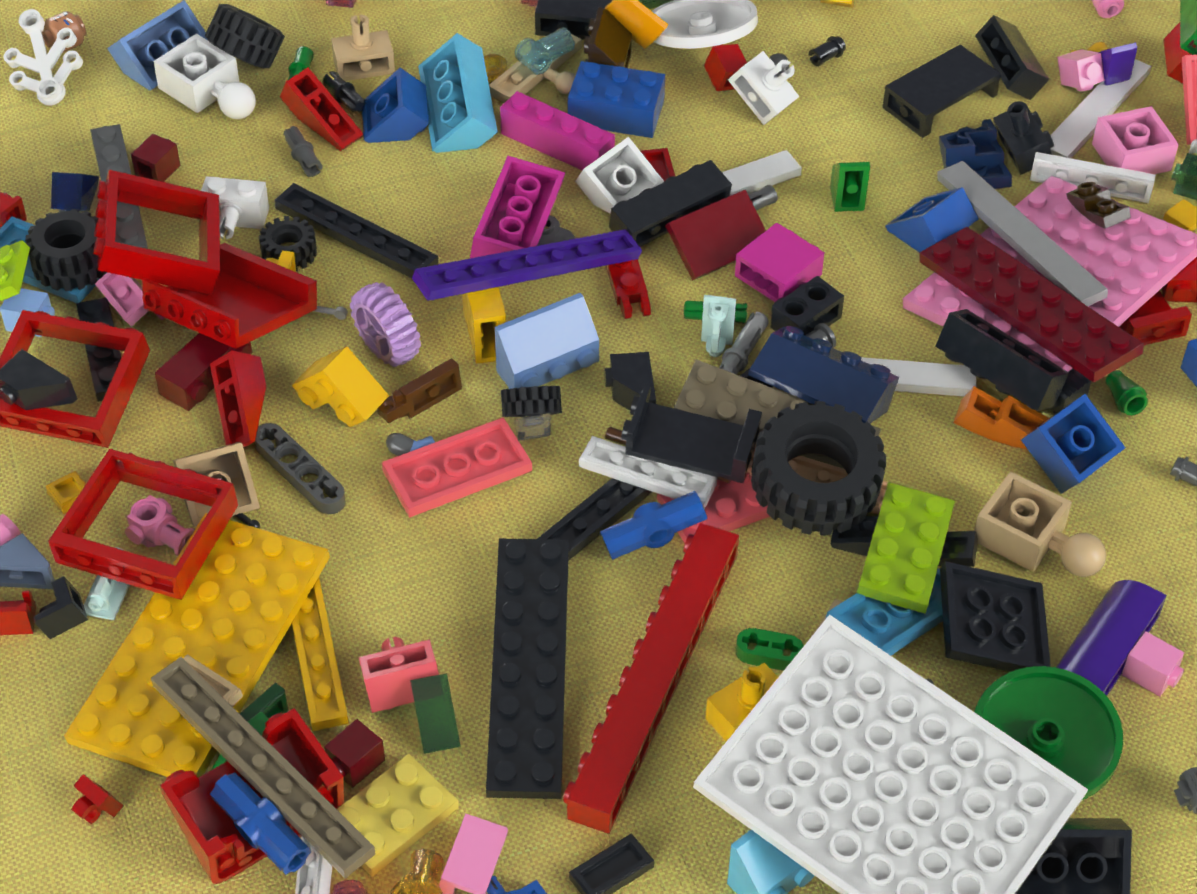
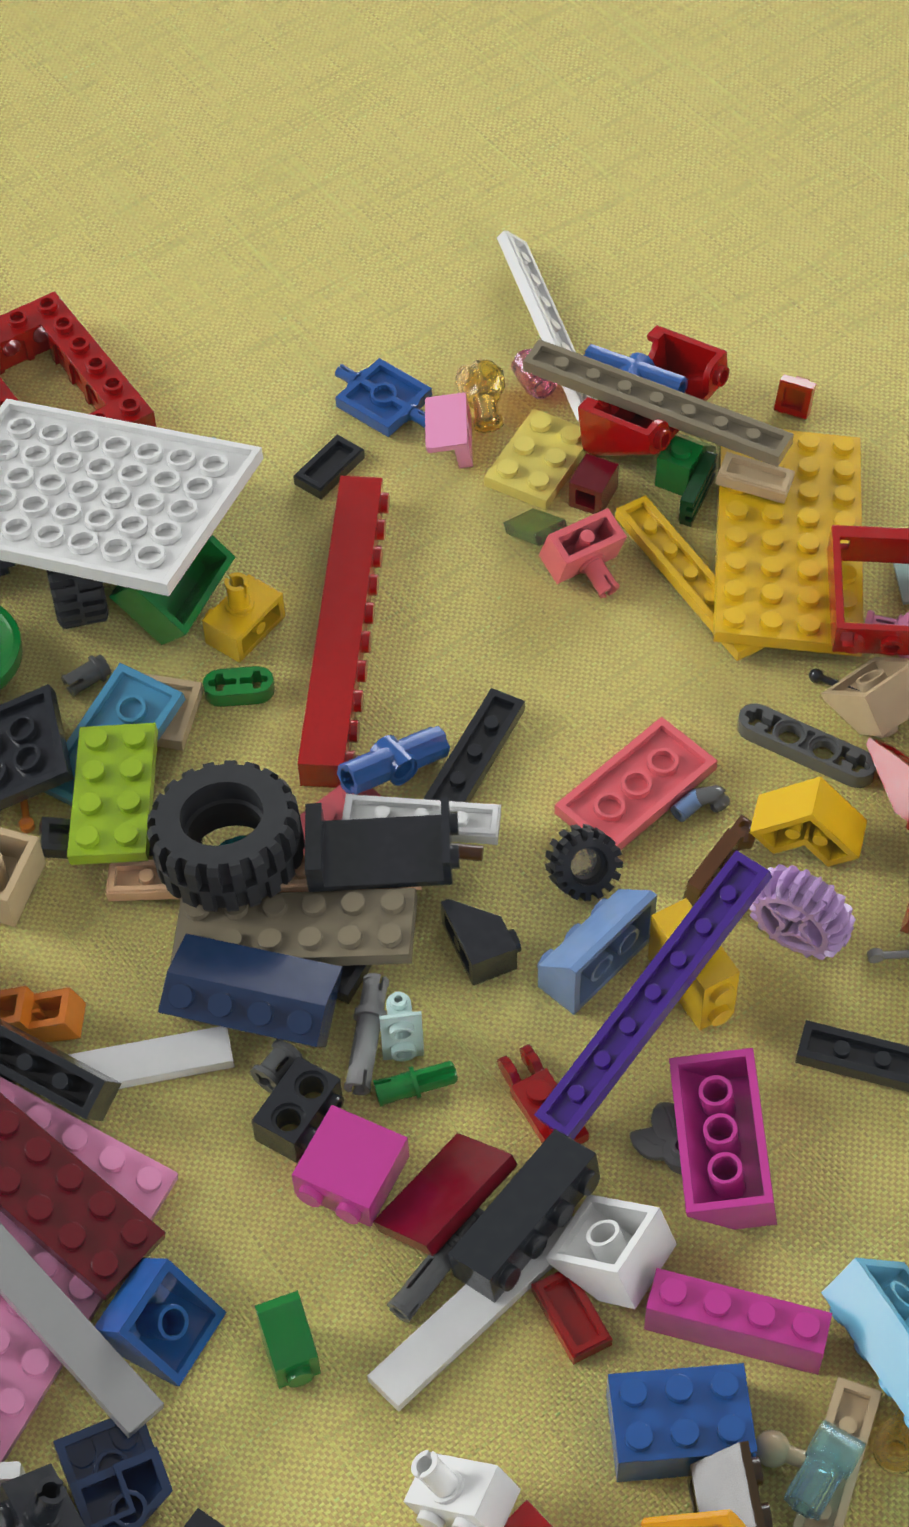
camera: 165 degrees right, 5 degrees up
black plate [486,538,569,799] -> none

